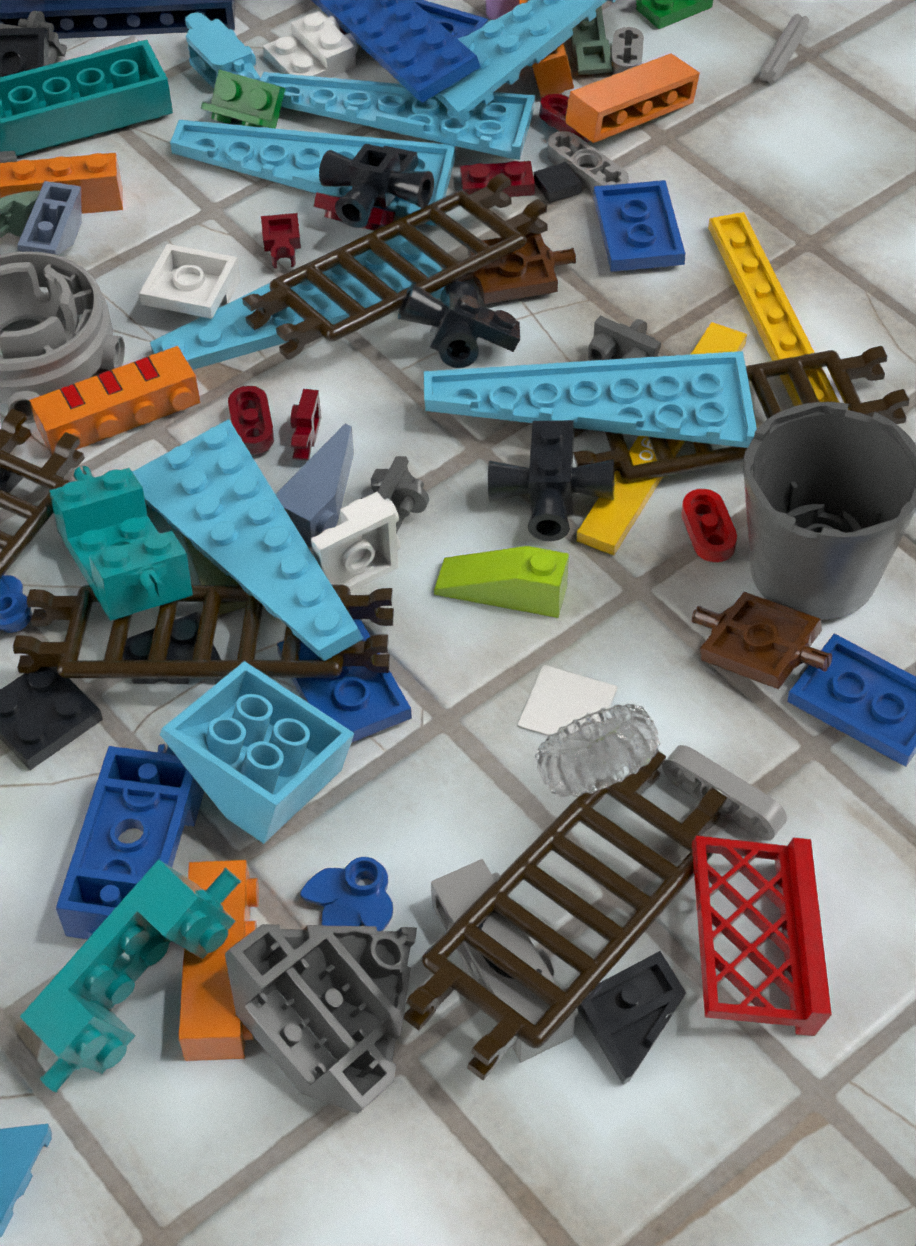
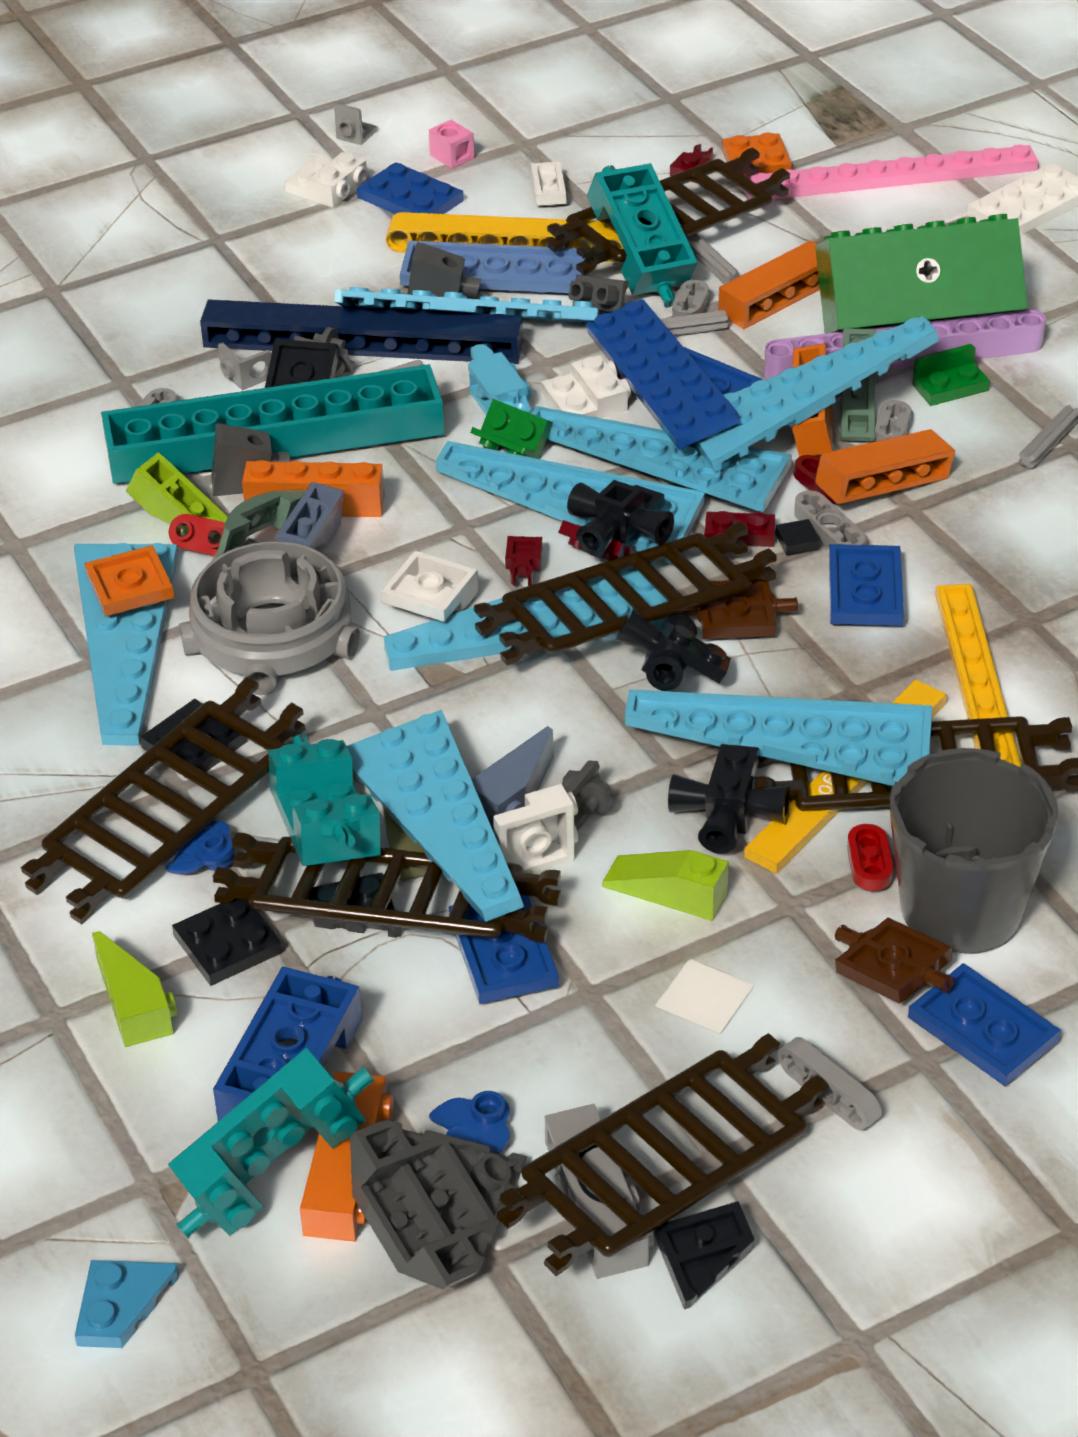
camera: 10 degrees right, 10 degrees down
orange brick [29,346,201,455] -> none
medium azure slope [160,661,355,844] -> none
dark red plate [228,386,274,454] -> none
dark red plate [290,389,322,461] -> none
clear gear [535,704,661,797] -> none
dark grey hips [588,315,661,361] -> none
red fence [692,836,832,1036] -> none

